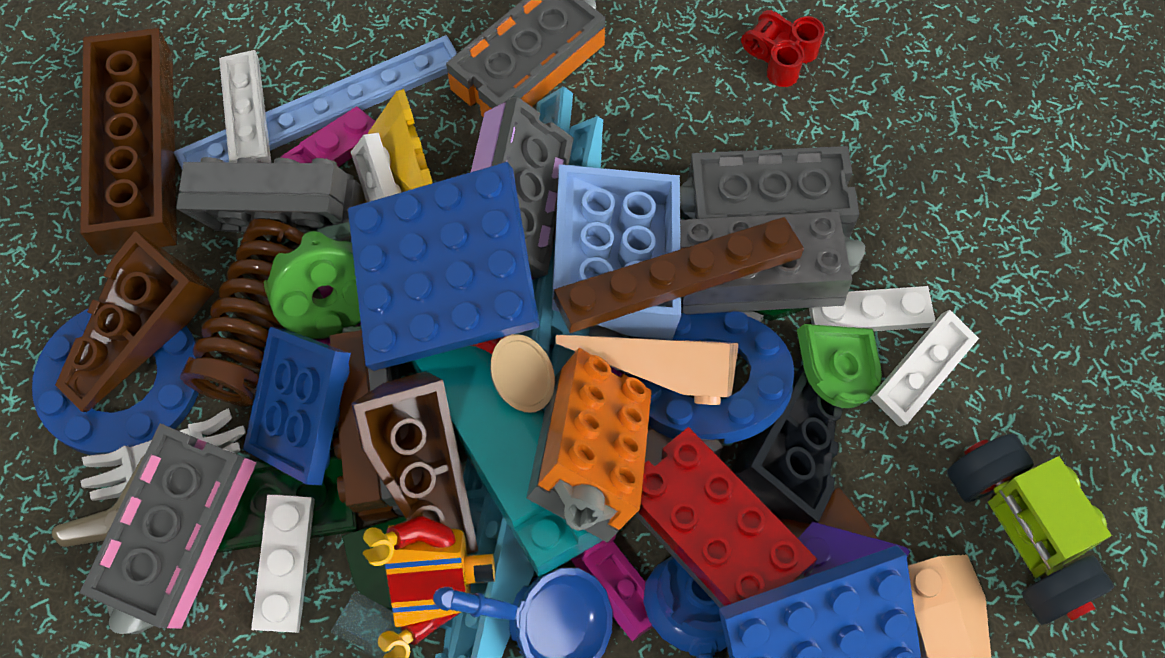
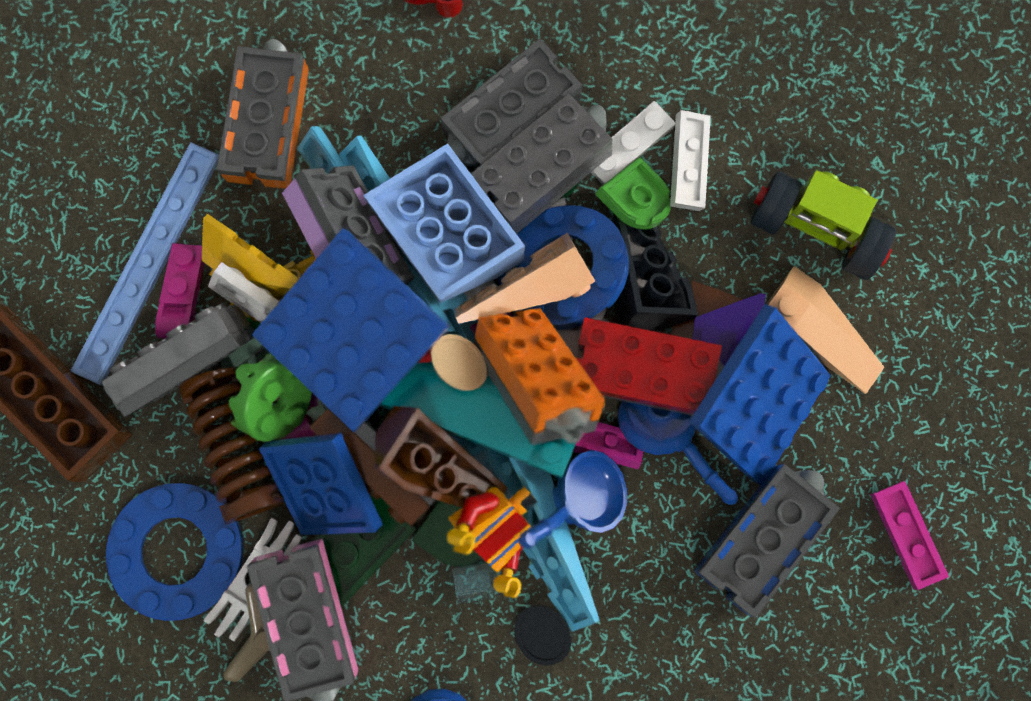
camera: 35 degrees left, 15 degrees up
reddish brown wedge [55,231,215,413] -> none
white tile [219,50,271,163] -> none
white plate [251,495,315,633] -> none
reddish brown plate [553,217,804,333] -> none

